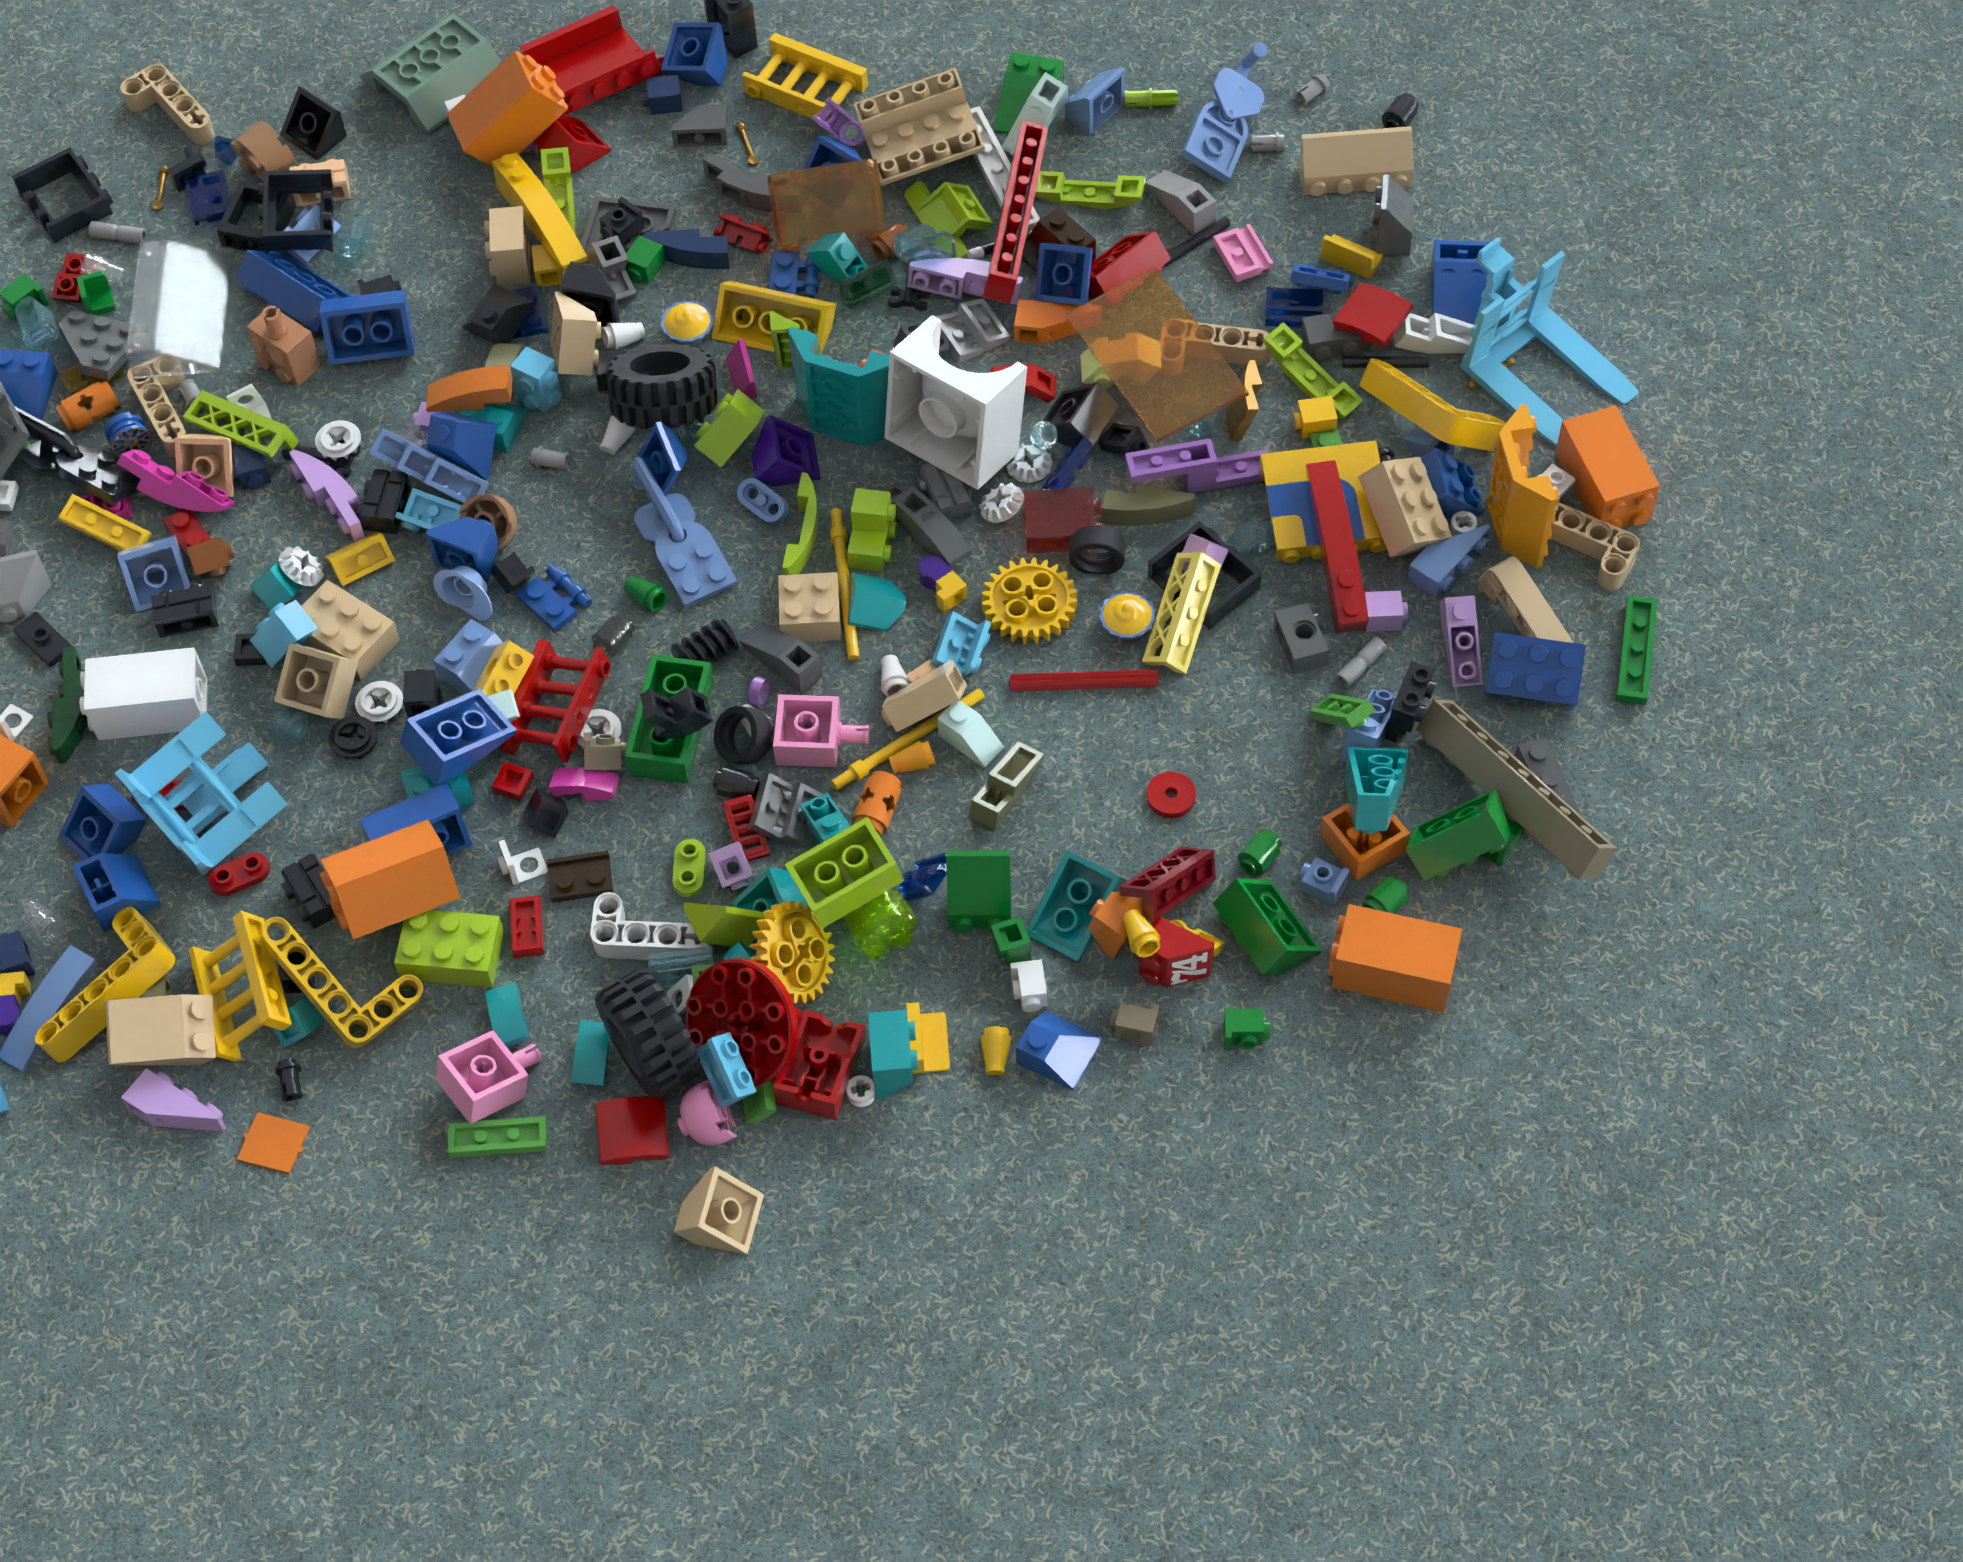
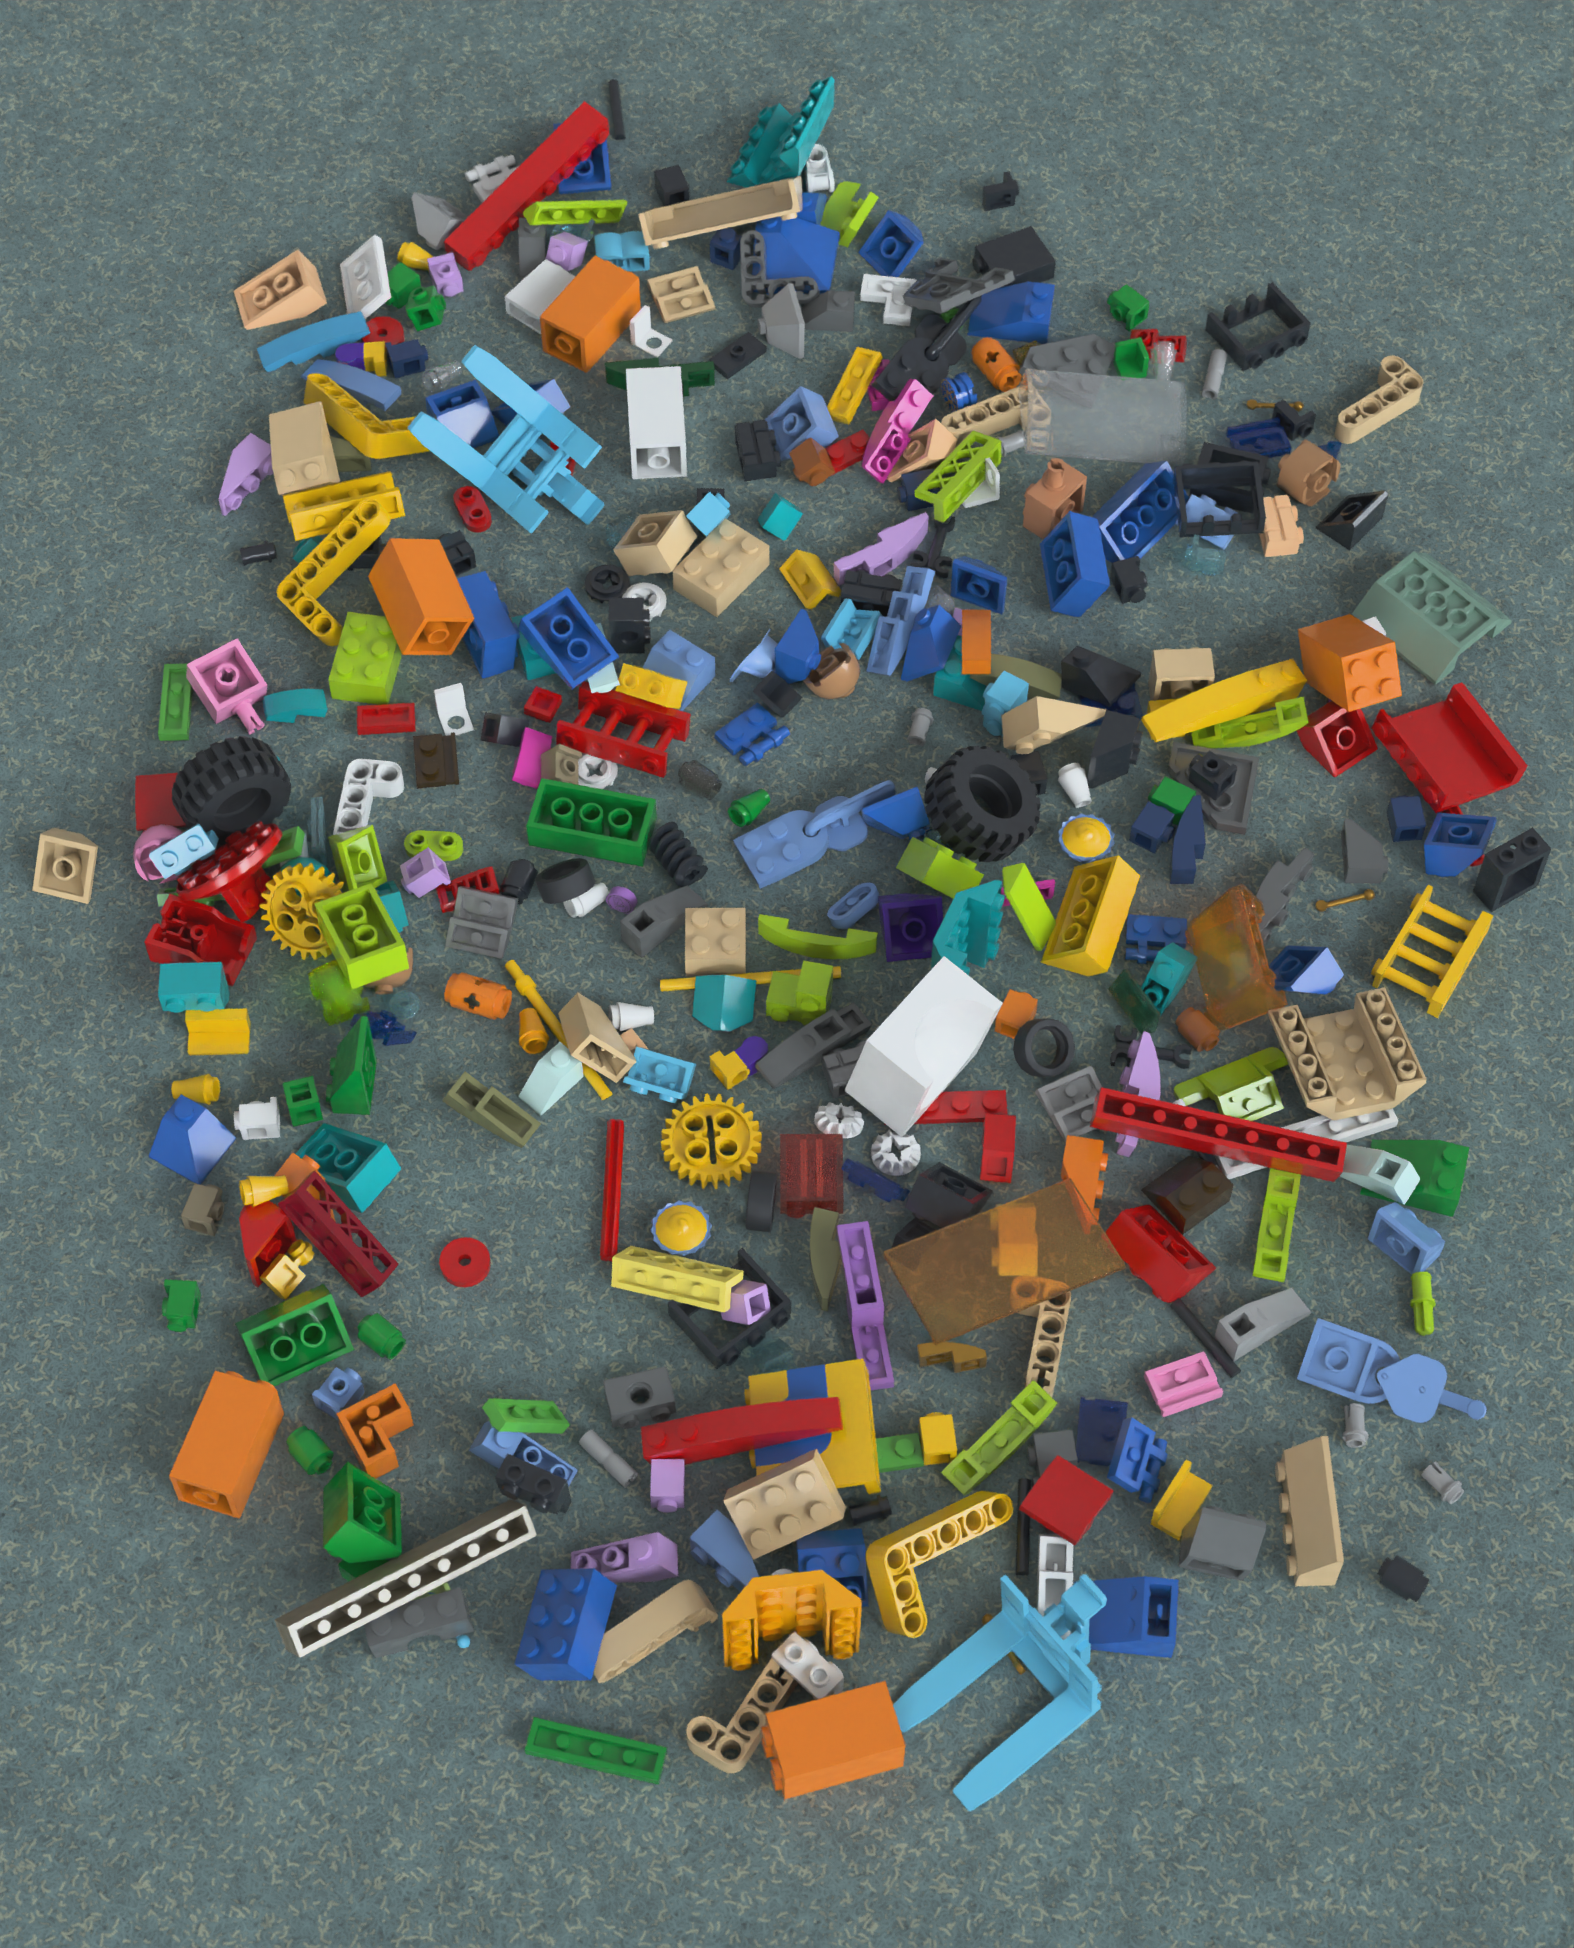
camera: 90 degrees right, 0 degrees up
clear light blue piece [15,297,60,352] -> none
orange piece [237,1112,310,1174] -> none
white gear [279,546,324,586] -> none
white gear [315,420,362,461] -> none
flat silver brick [589,235,637,304] -> none
black brick [640,687,713,738] -> none
red hinge [713,214,773,254] -> none
bright pink brick [773,694,869,768] -> none
teal slope [800,793,850,845] -> none
medium lavender piece [812,97,863,146] -> none
clear light blue brick [894,224,956,262] -> none
clear light blue plate [1030,421,1058,450] -> none
blue slope [1034,243,1093,306] -> none
teal wedge [1344,747,1408,834] -> none
none -> blue slope [950,556,1007,615]
none -> dark blue brick [1129,801,1175,854]

